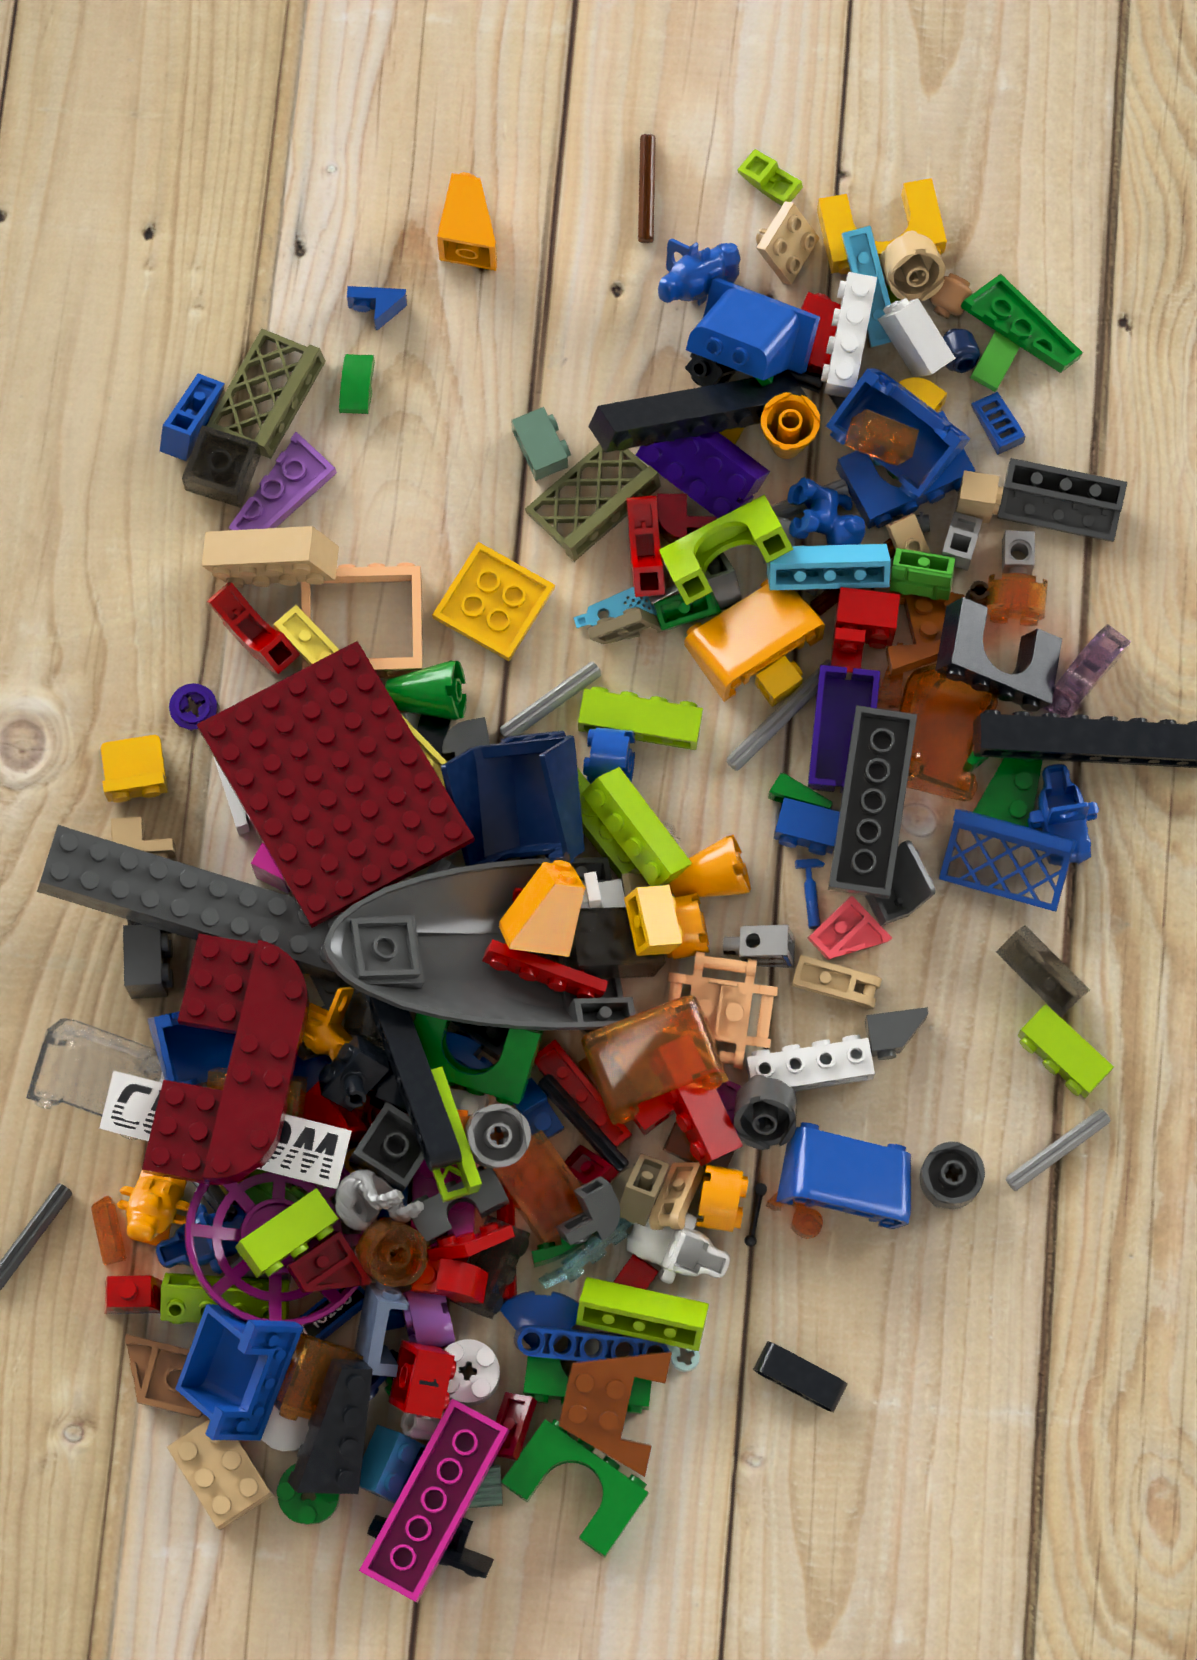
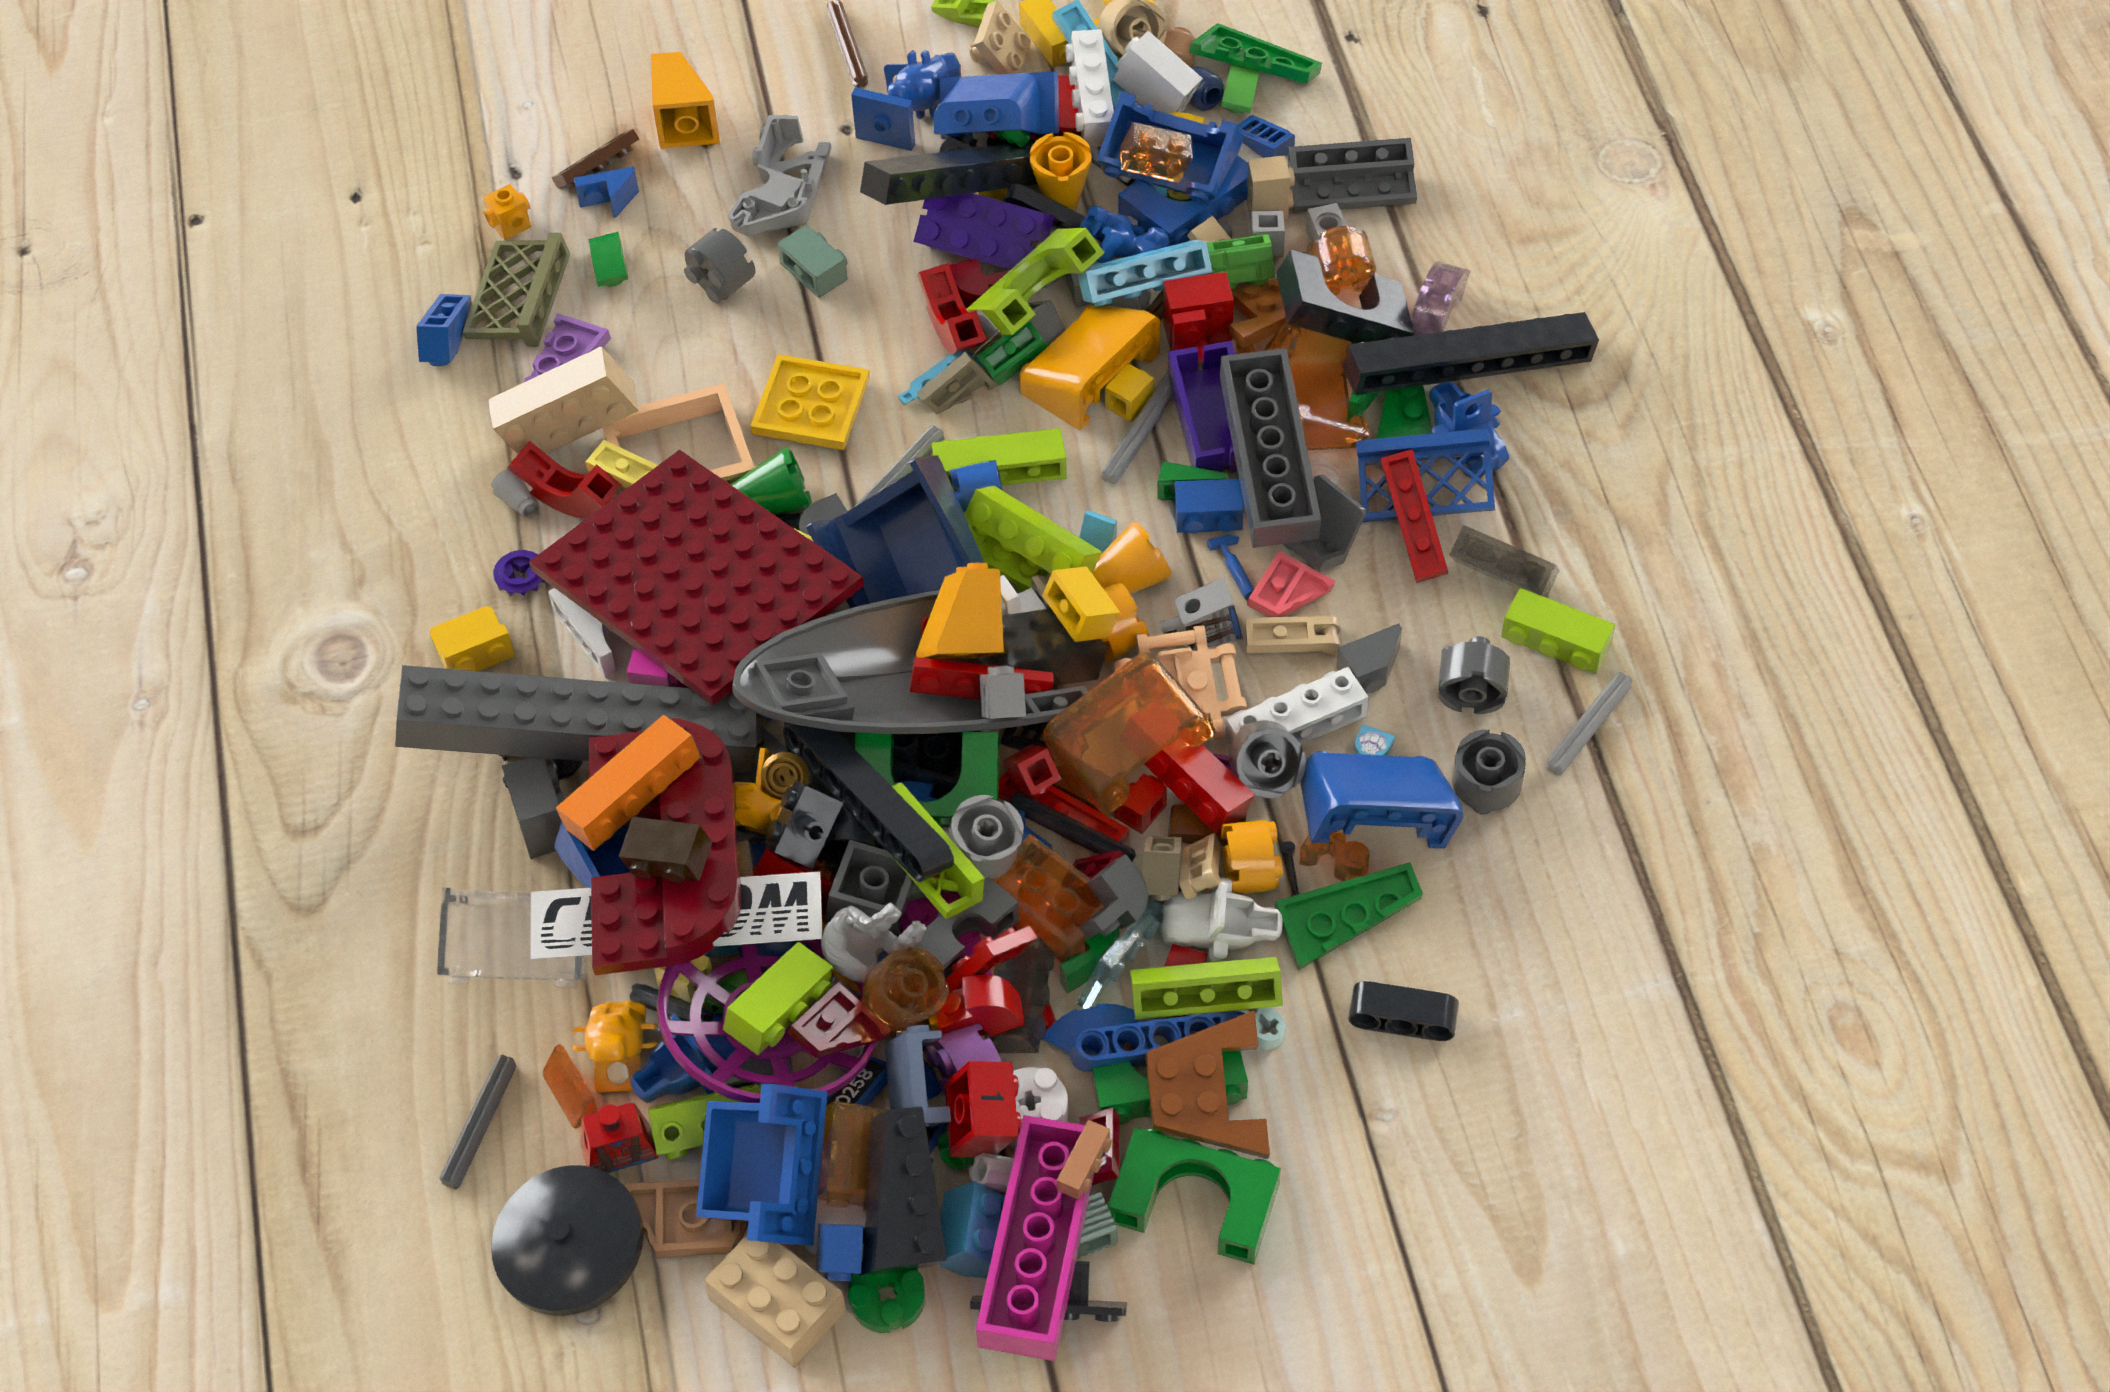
camera: 15 degrees left, 20 degrees down
clear smoke brick [182,425,261,508] -> none
olive fence [525,444,661,562] -> none
none -> light orange brick [483,184,531,240]
none -> light grey cone [491,469,537,517]
none -> black dish [491,1165,644,1316]
none -> reddish brown plate [551,129,639,189]
none -> orange brick [556,715,701,851]
none -> dark brown brick [619,817,712,883]
none -> dark grey brick [684,227,756,304]
none -> light grey piece [728,115,831,236]
none -> pearl gold cone [761,752,809,800]
none -> blue brick [816,1224,863,1281]
none -> blue plate [851,87,915,151]
none -> light grey brick [979,666,1026,719]
none -> red brick [1002,744,1061,796]
none -> black beam [1004,184,1085,229]
none -> nougat piece [1057,1120,1113,1200]
none -> medium azure slope [1079,510,1117,553]
none -> green wing [1274,862,1423,971]
none -> tile [1354,724,1395,756]
none -> red plate [1380,449,1449,583]
none -> dark grey brick [1438,636,1510,714]

